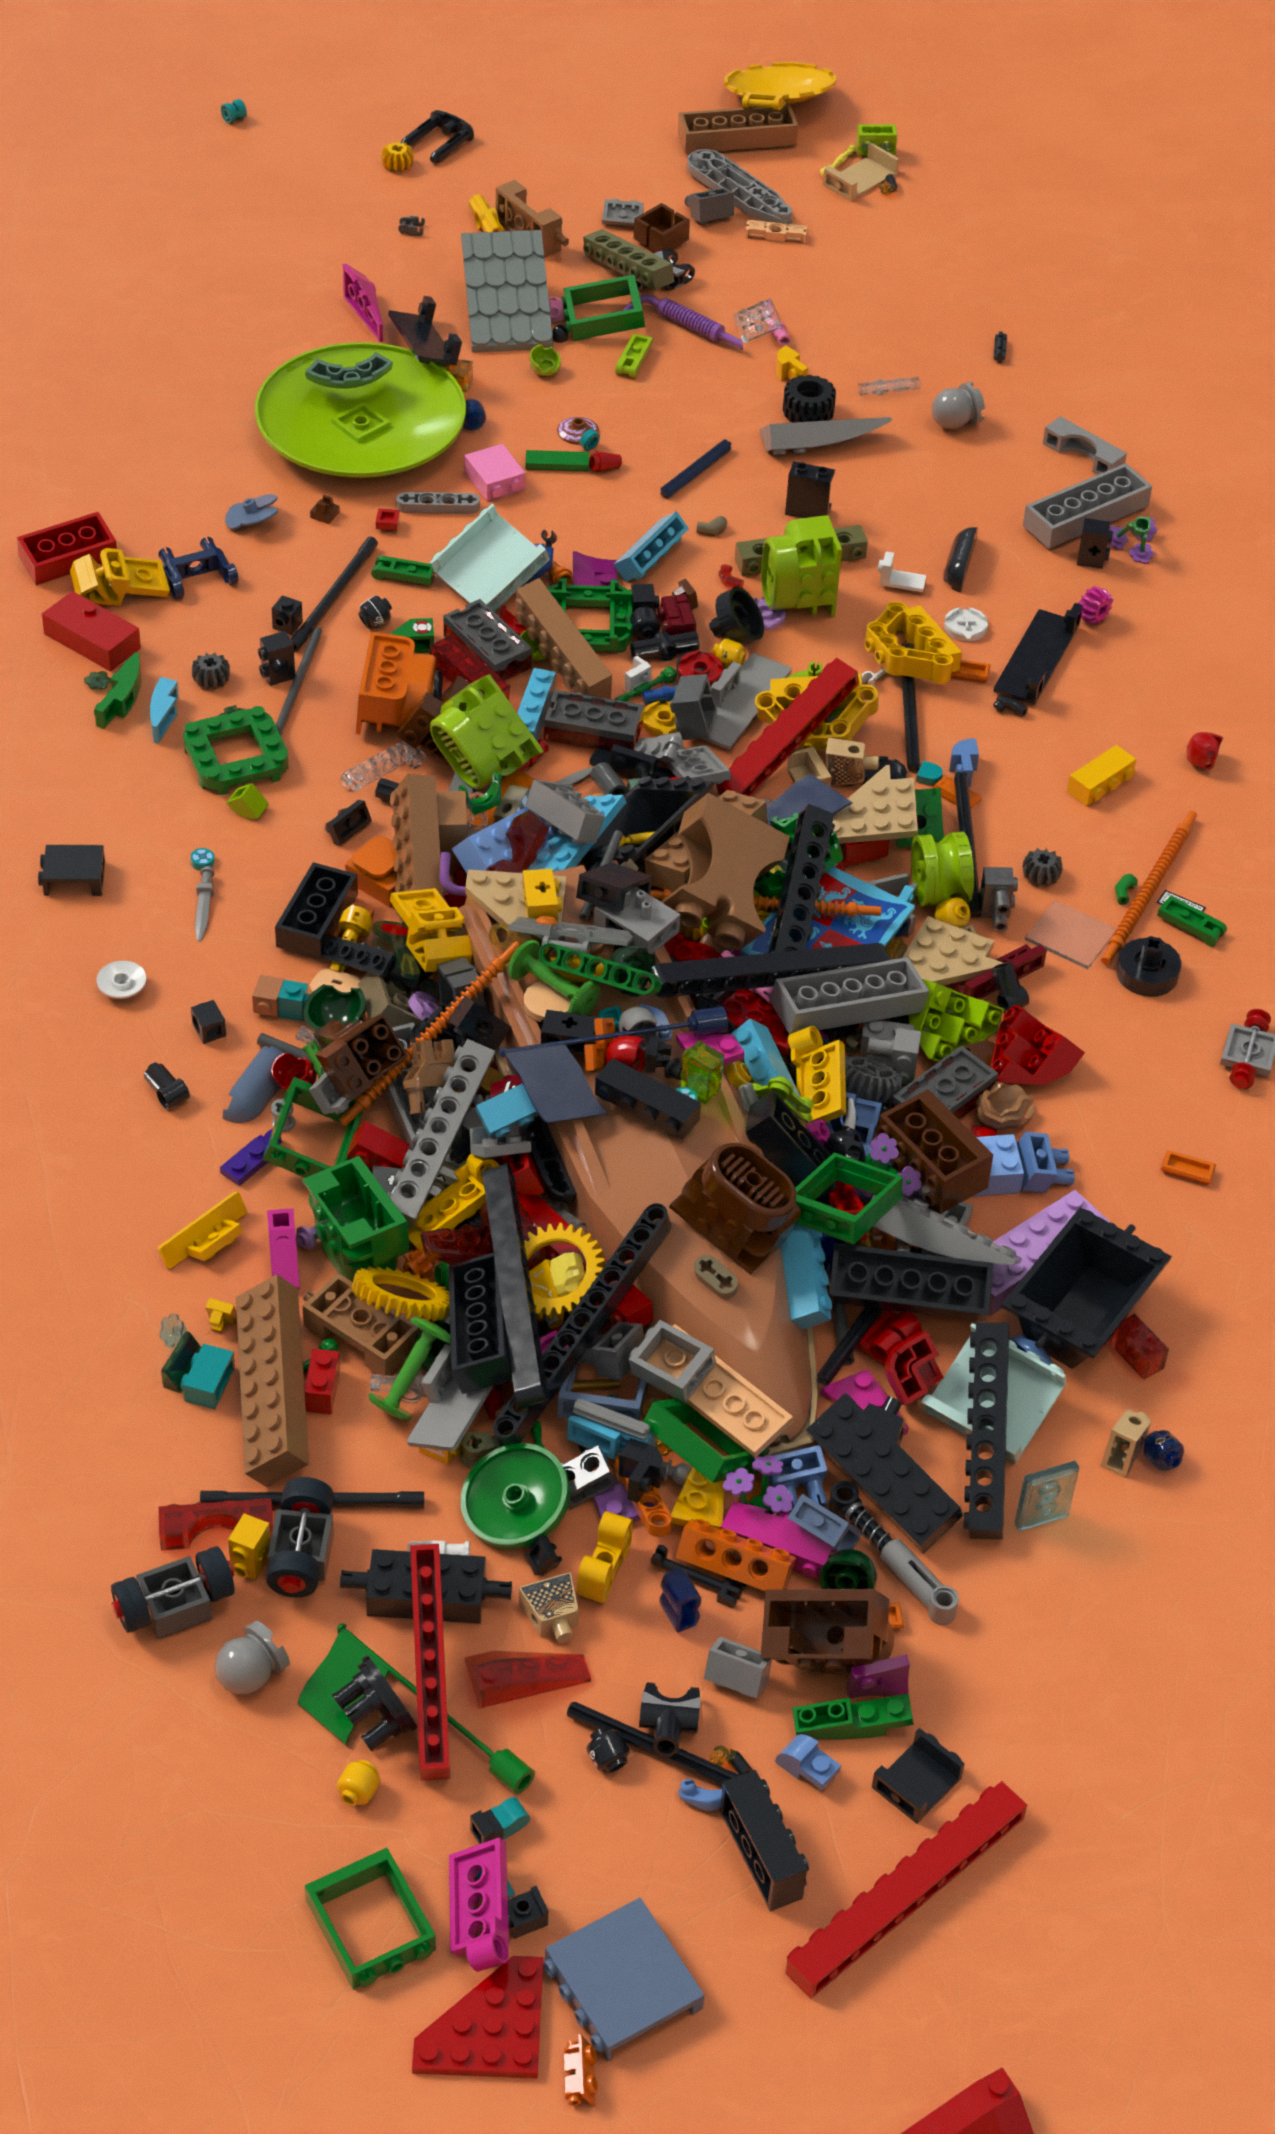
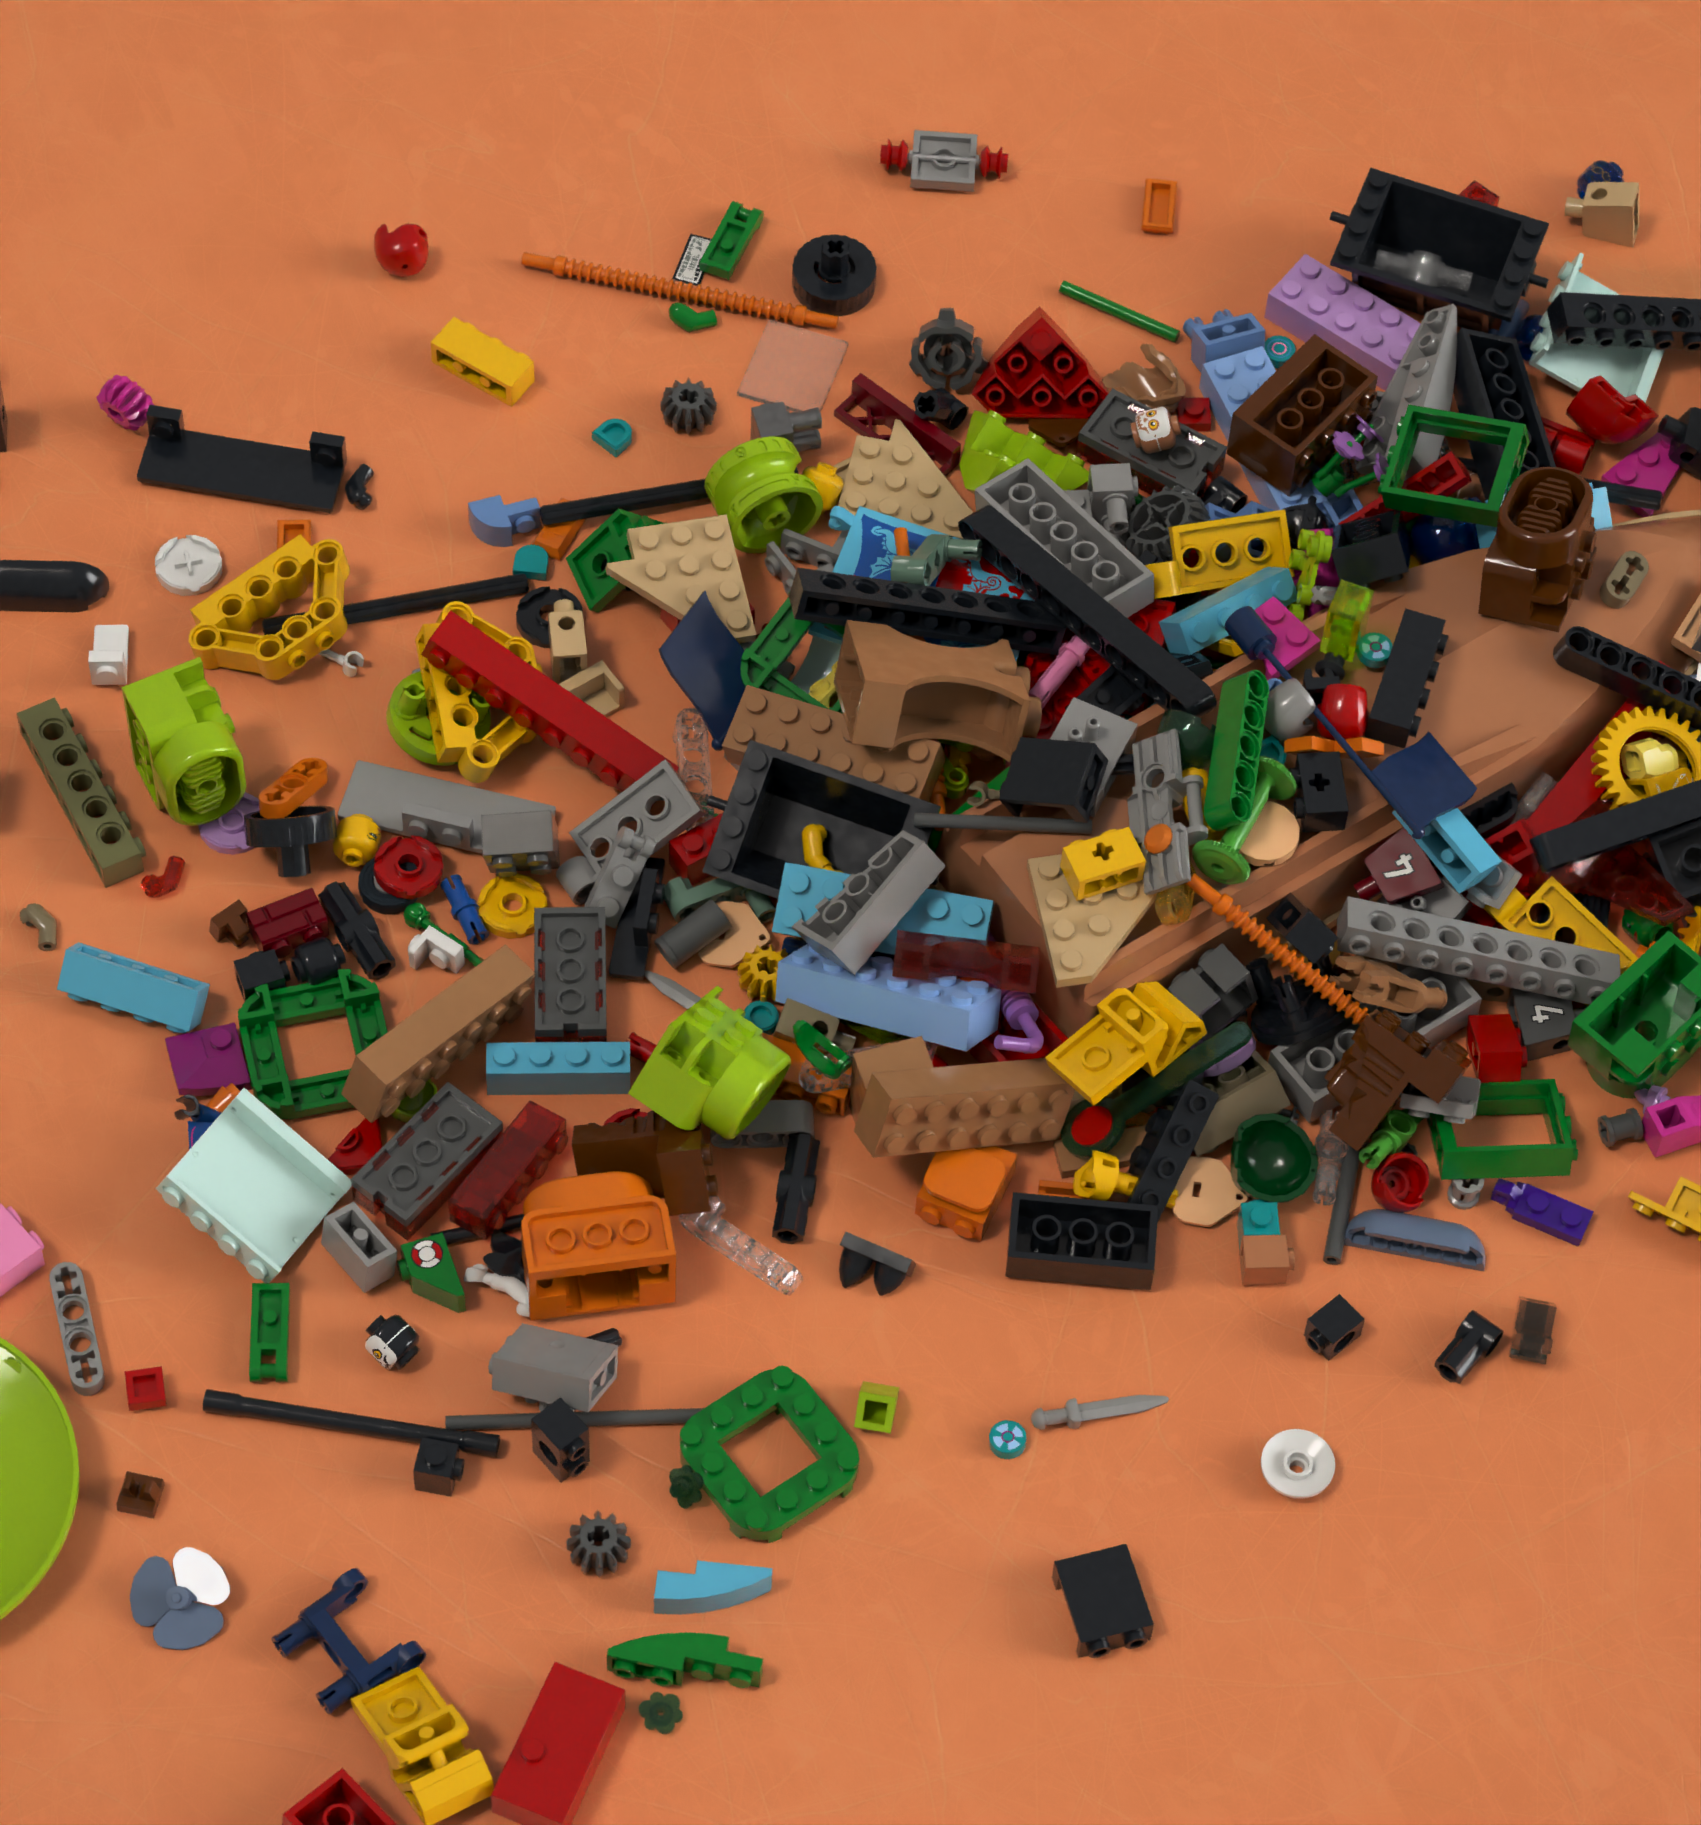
camera: 105 degrees left, 10 degrees up
none -> orange beam [259,758,328,819]
none -> light grey brick [321,1201,397,1293]
none -> light grey piece [488,1323,622,1412]
none -> teal tile [592,419,632,457]
none -> sand green beam [891,534,983,586]
none -> dark grey piece [909,308,988,390]
none -> green bar [1059,280,1180,343]
none -> head [1131,407,1182,454]
none -> teal tile [1264,335,1296,368]
none -> clear pin [1374,250,1473,291]
none -> clear smoke brick [1509,1296,1557,1364]
none -> dark grey bush [1597,1108,1643,1147]

